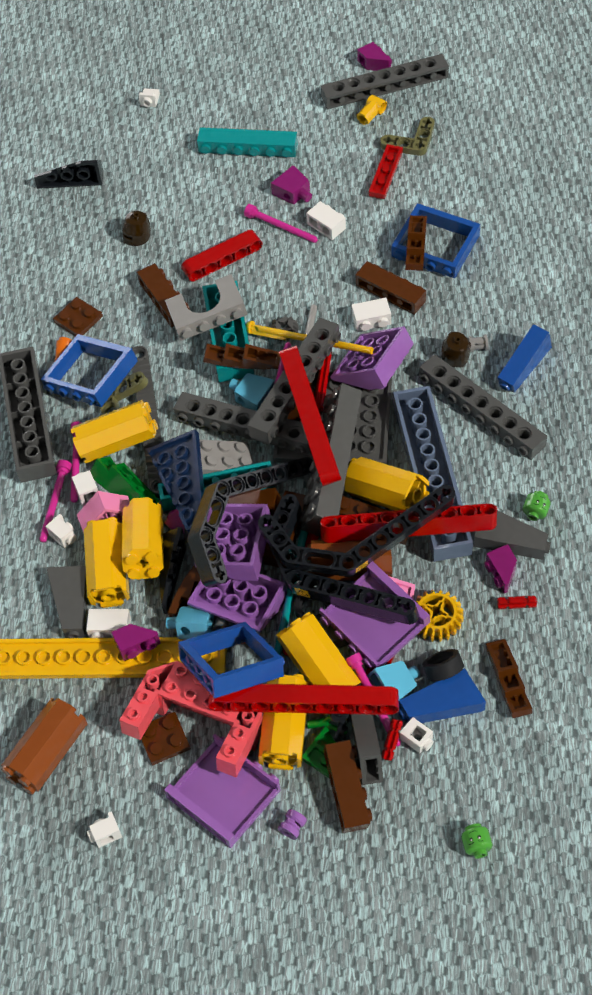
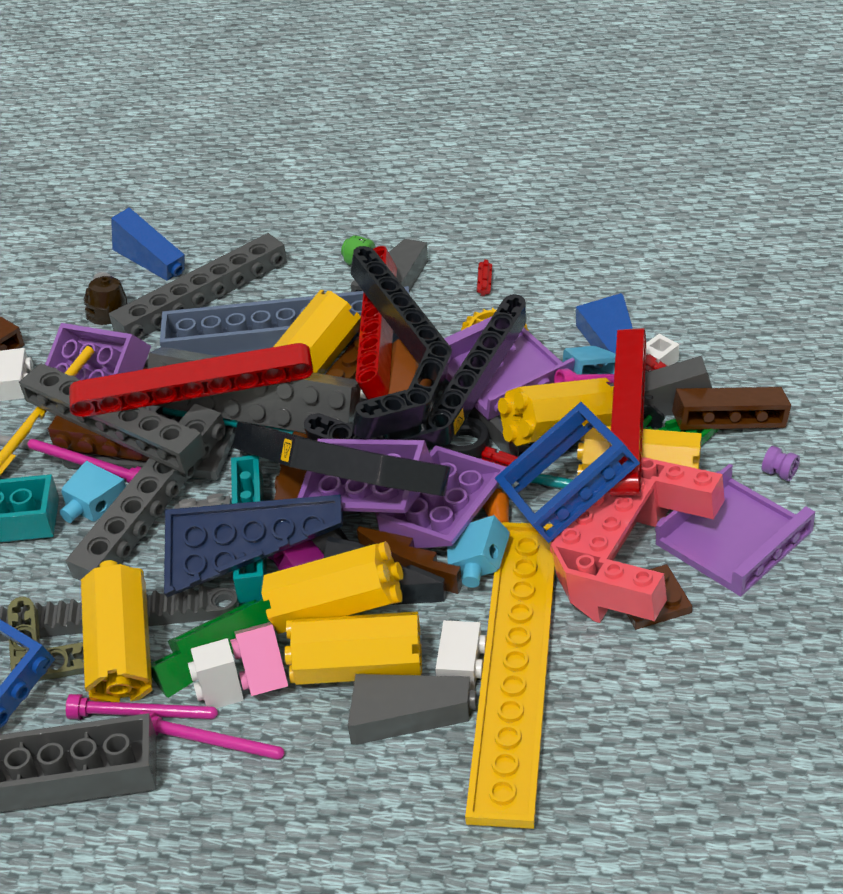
camera: 85 degrees left, 15 degrees down
dark orange brick [1,698,87,795] -> none
white brick [46,514,77,548] -> none
white brick [87,811,122,848] -> none
magenta slope [112,624,161,660] -> none
reddish brown slope [203,343,280,370] -> none
black tyre [422,649,464,681] -> none
bright green head [461,823,493,859] -> none
magenta slope [484,544,517,594] -> none
reddish brown slope [486,639,532,719] -> none

